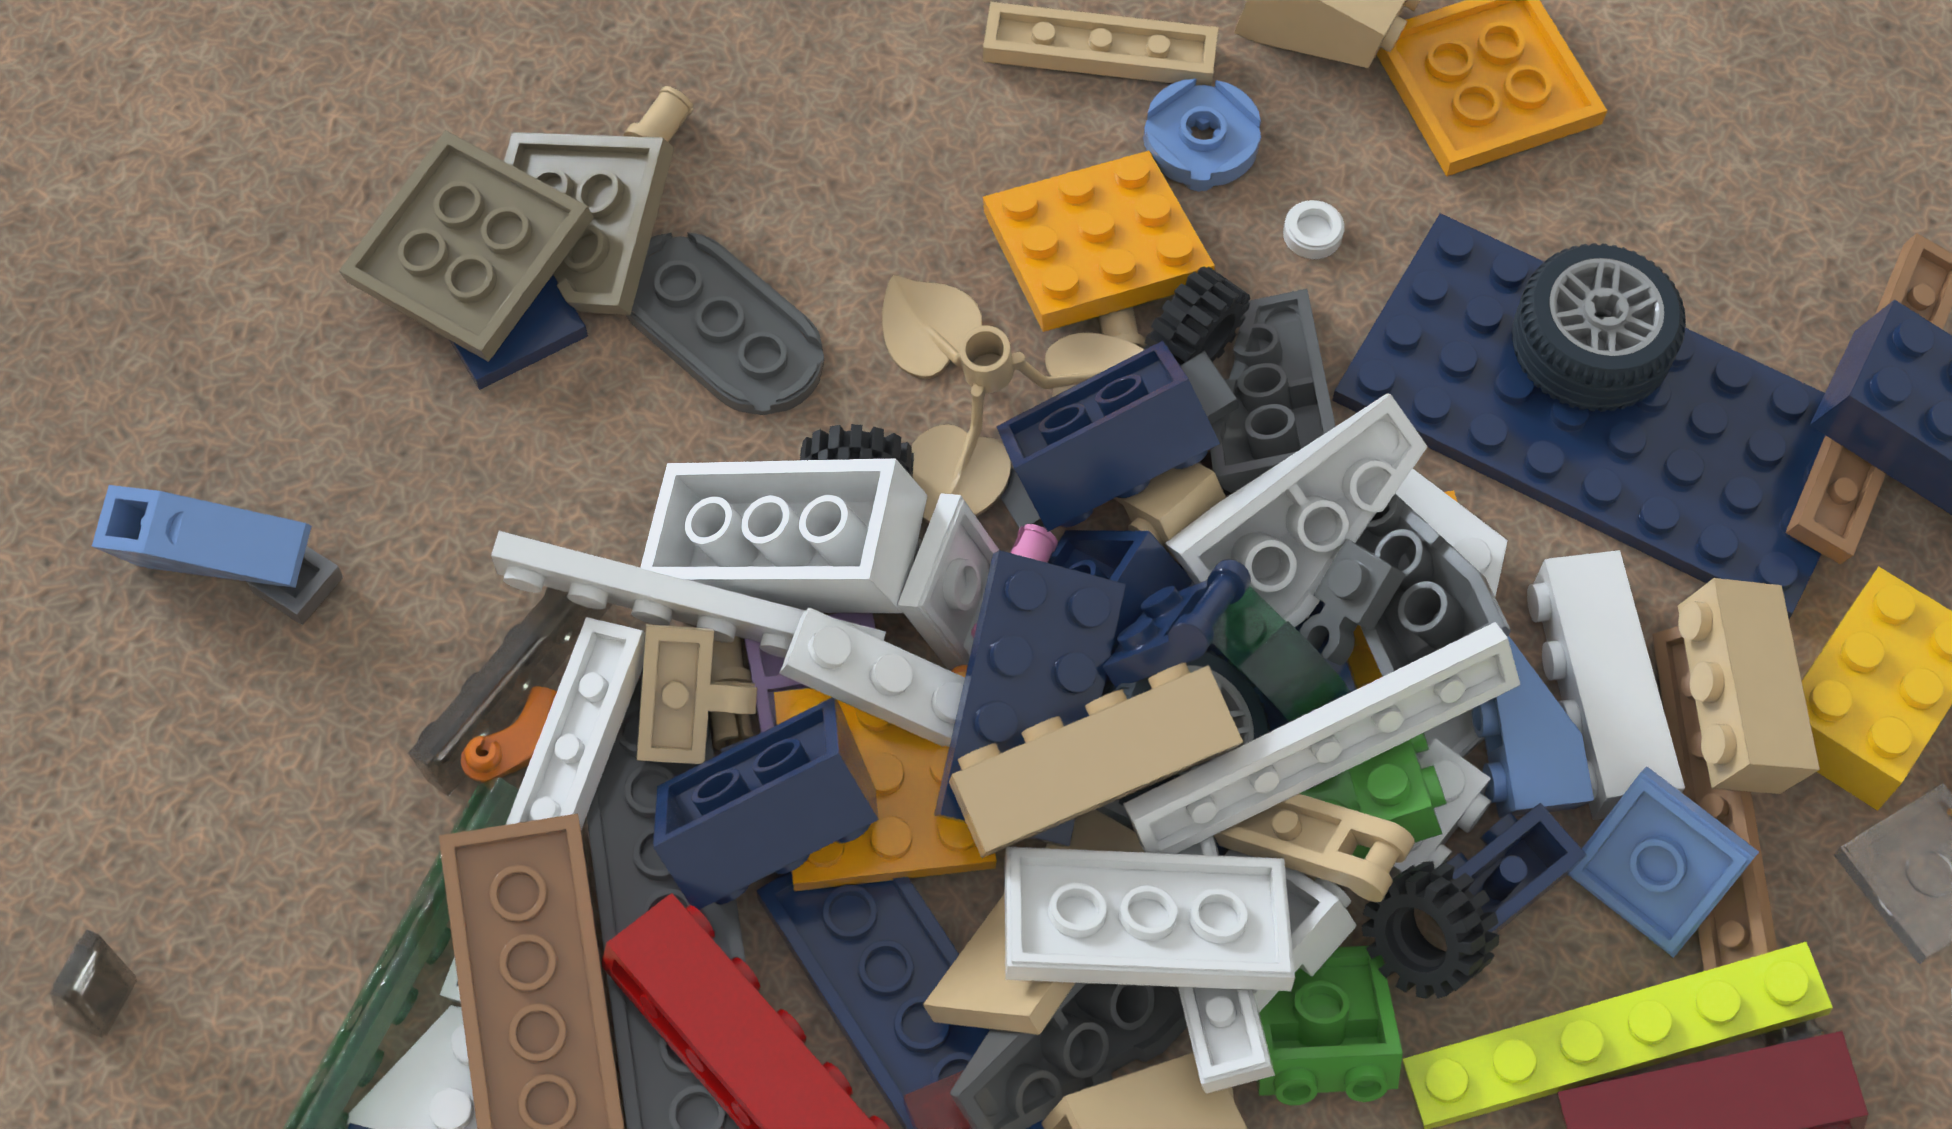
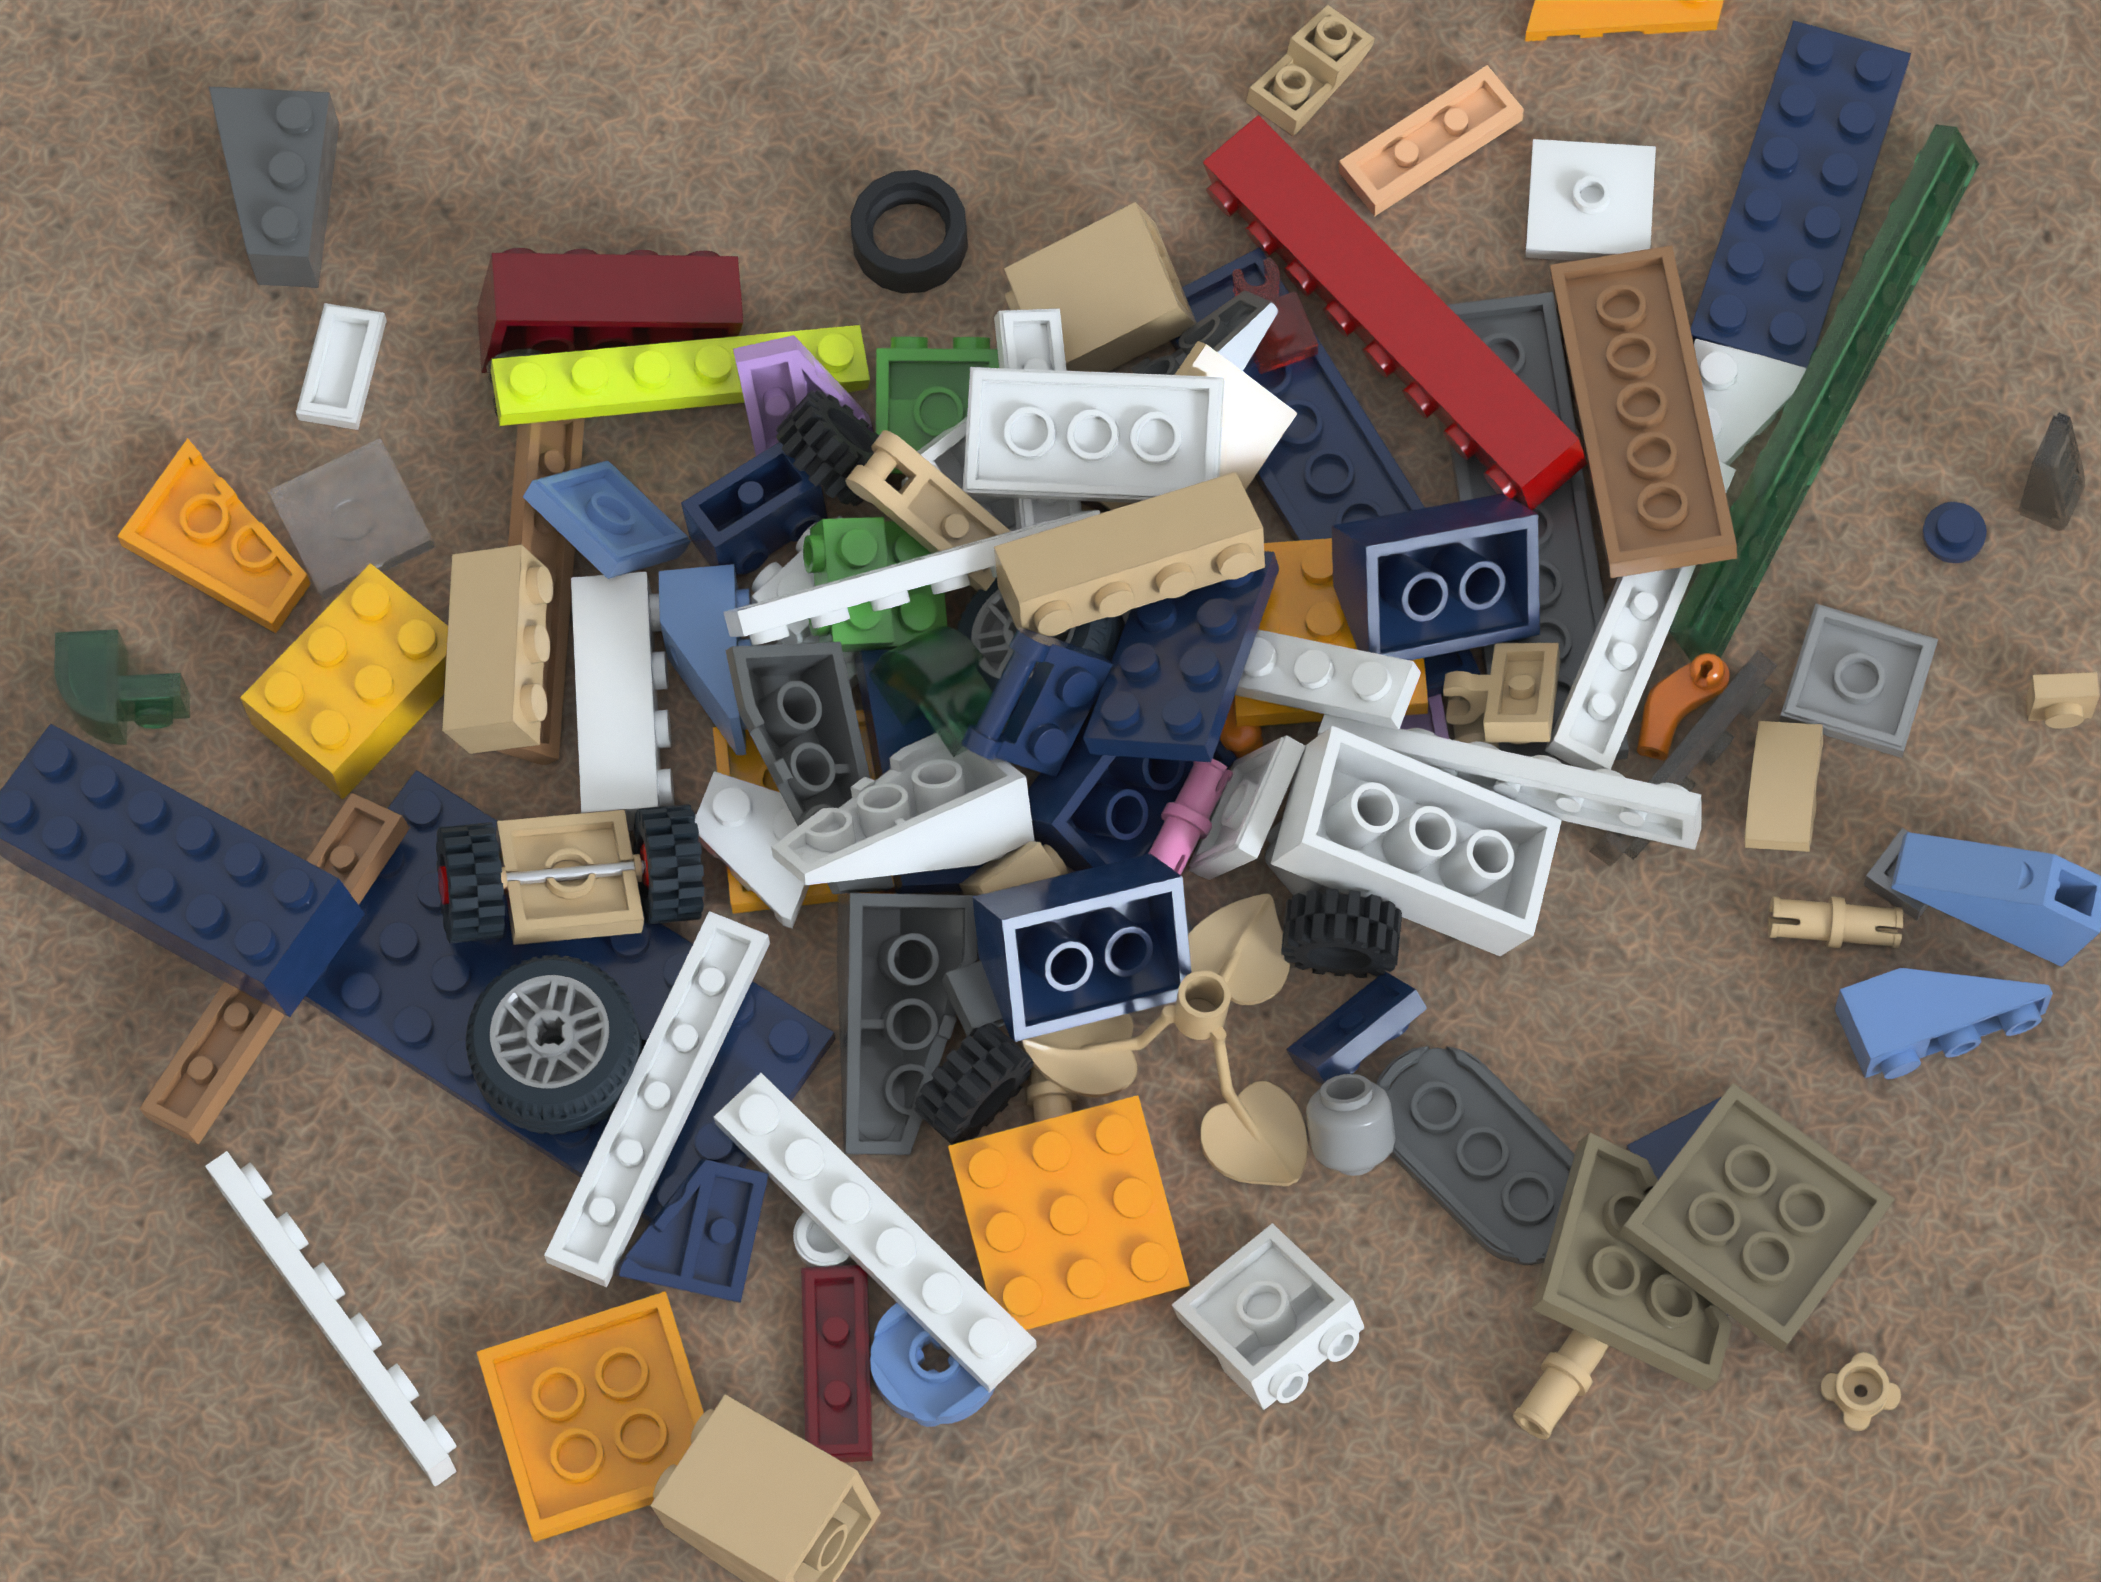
camera: 170 degrees left, 5 degrees up
tan plate [983,2,1218,86] -> none
dark grey plate [1298,539,1406,666] -> none
none -> white plate [205,1151,457,1487]
none -> plate [436,804,704,945]
none -> white plate [544,911,770,1288]
none -> dark blue wing [614,1160,769,1303]
none -> white plate [714,1073,1037,1393]
none -> lavender wing [733,335,874,456]
none -> dark red tile [801,1265,873,1462]
none -> white plate [1172,1223,1365,1410]
none -> dark blue plate [1286,971,1427,1084]
none -> light grey head [1306,1074,1396,1176]
none -> tan slope [1745,721,1823,852]
none -> tan pin [1768,896,1903,949]
none -> light grey tile [1779,604,1938,758]
none -> tan plate [1820,1352,1901,1431]
none -> medium blue slope [1835,968,2053,1079]
none -> dark blue plate [1922,502,1987,563]
none -> tan plate [2026,672,2100,728]

